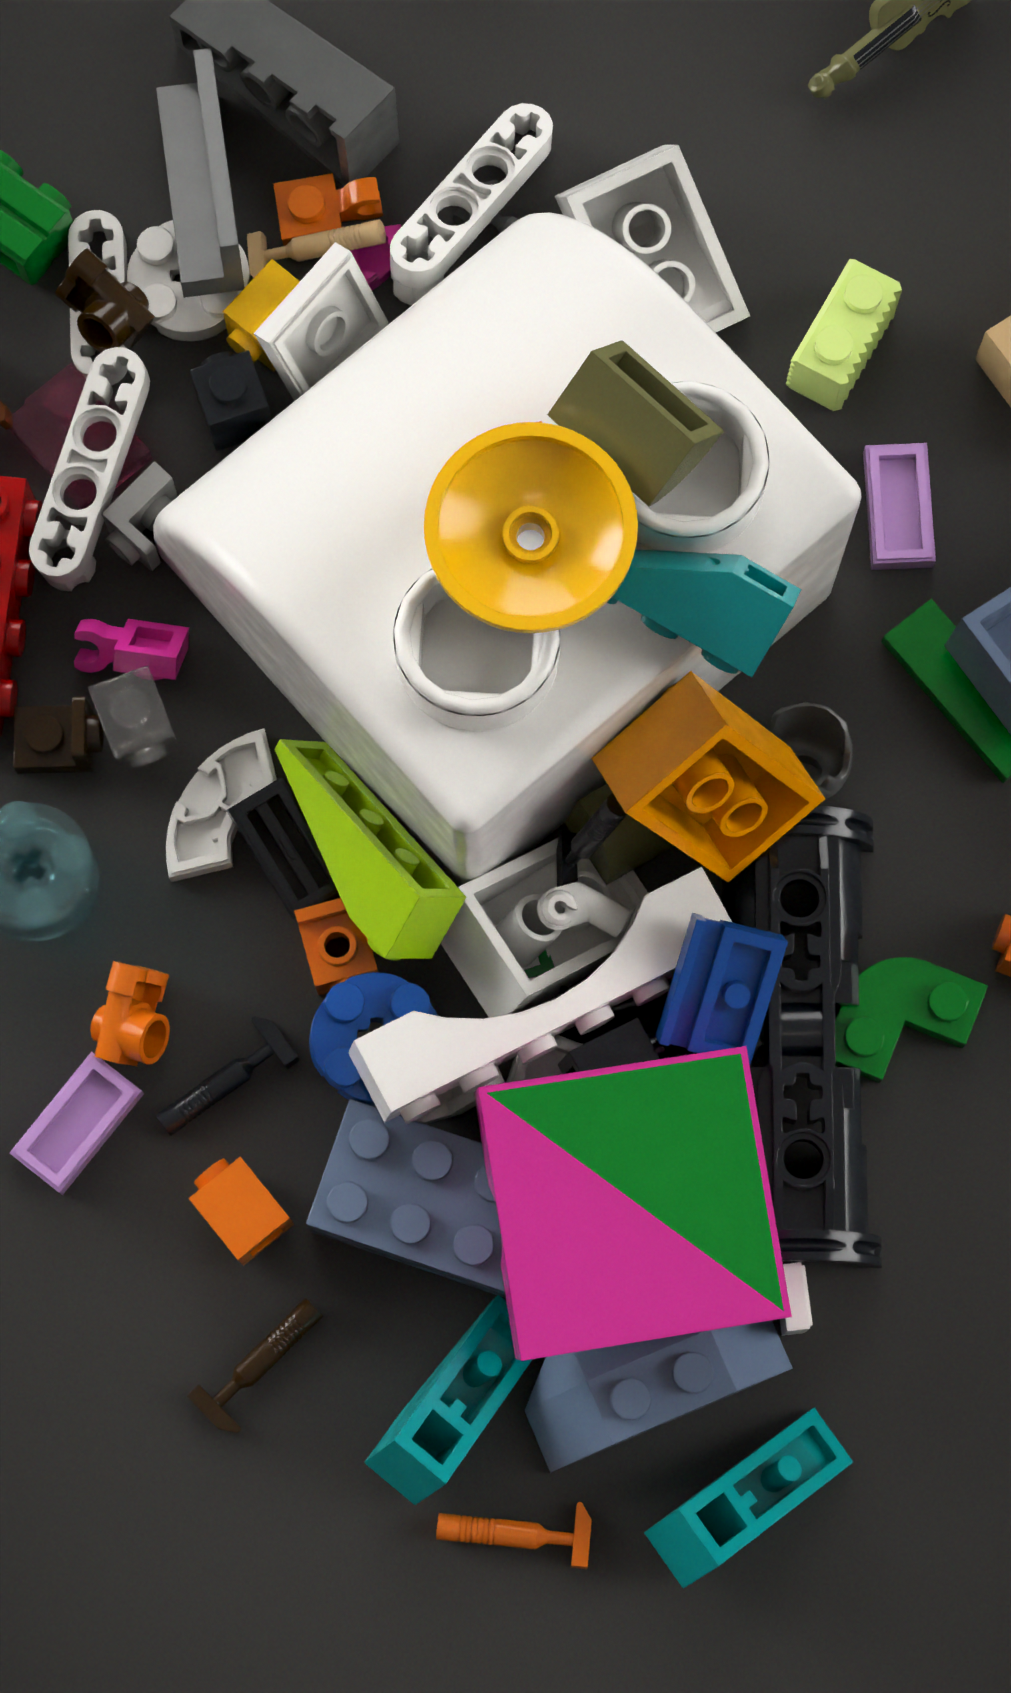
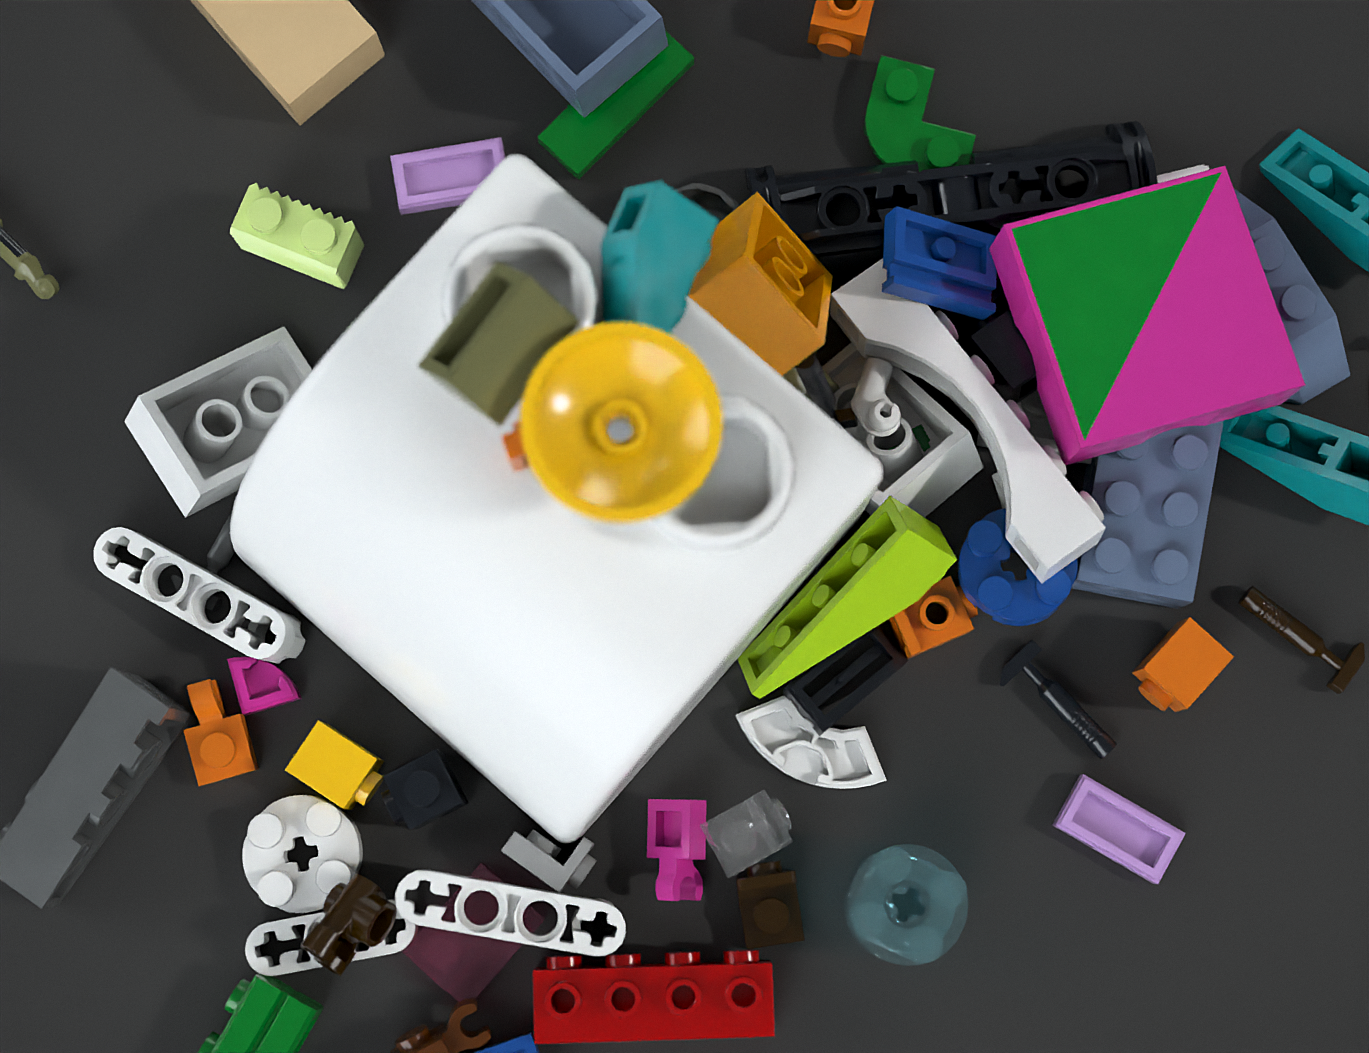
camera: 100 degrees left, 5 degrees up
orange plate [90,961,170,1066] -> none
fence [156,48,245,298] -> none
tan piece [247,219,386,278] -> none
white plate [254,242,389,401] -> none

